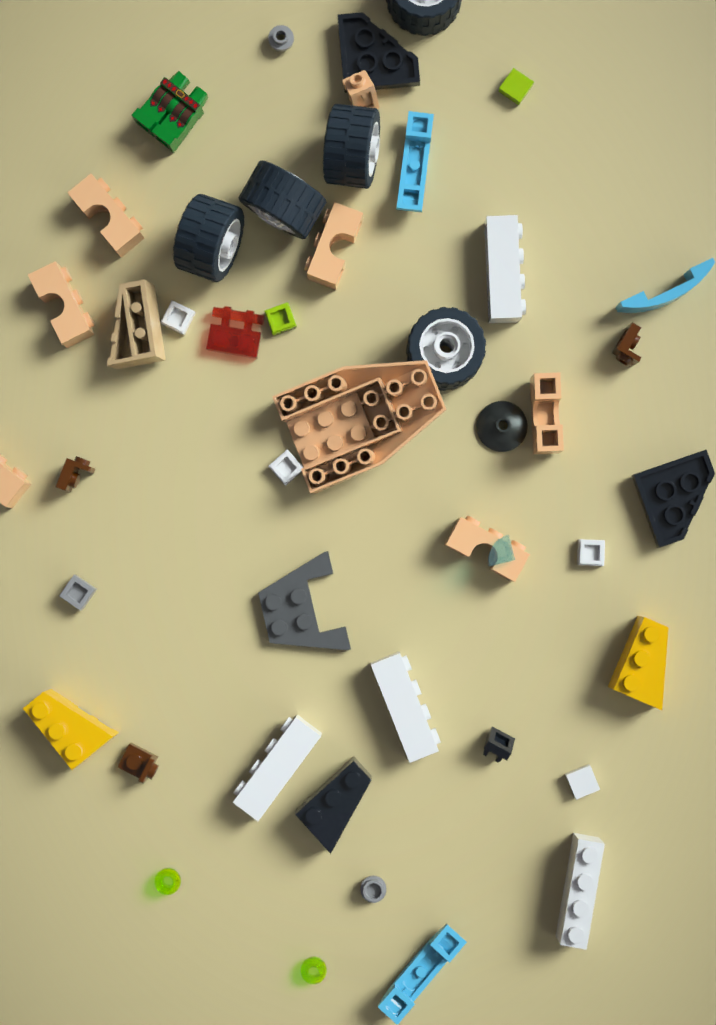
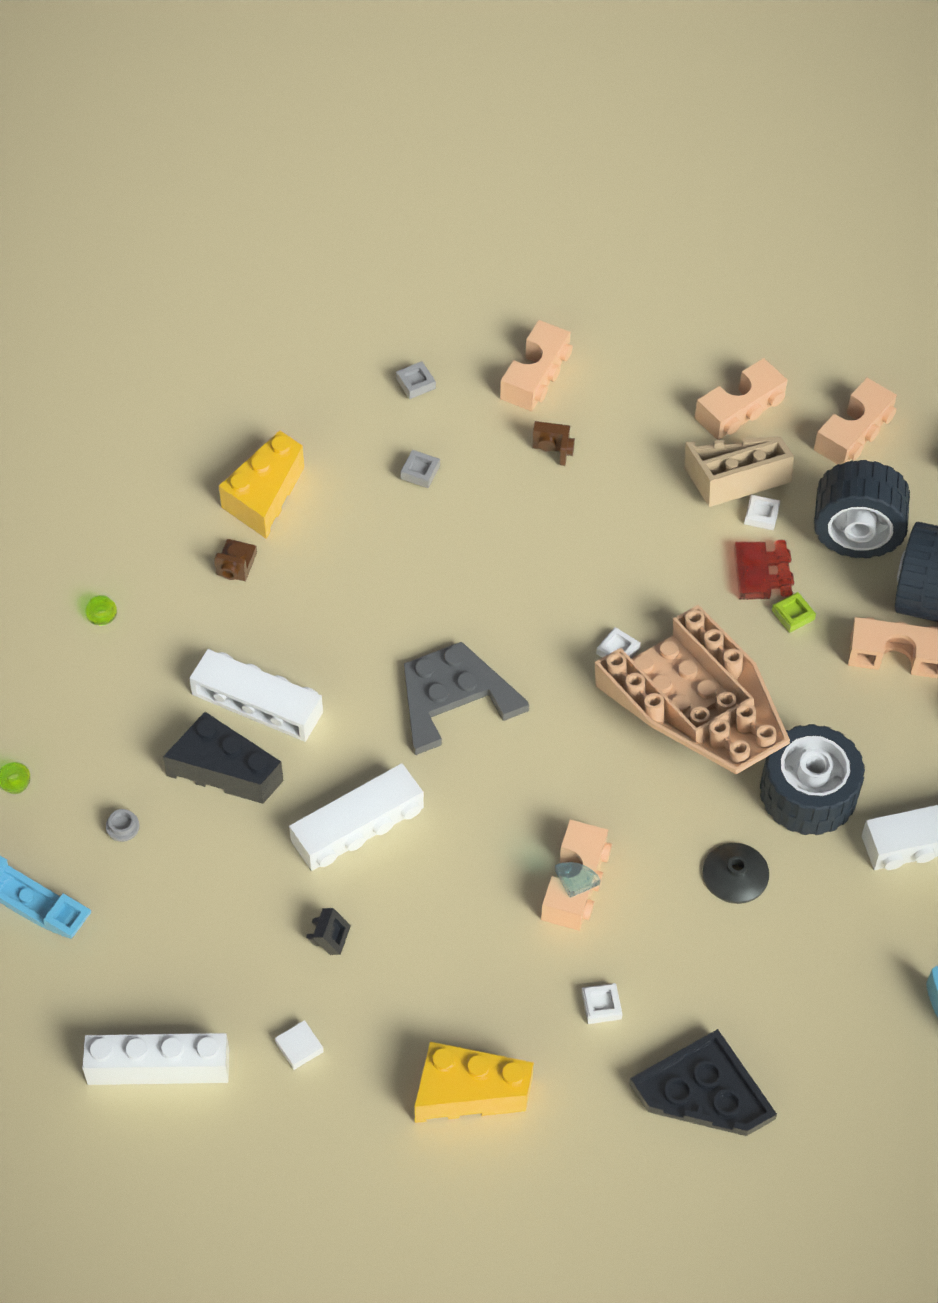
camera: 75 degrees right, 30 degrees down
light nougat arch [530,372,564,454] -> none
reddish brown bracket [612,322,642,366] -> none

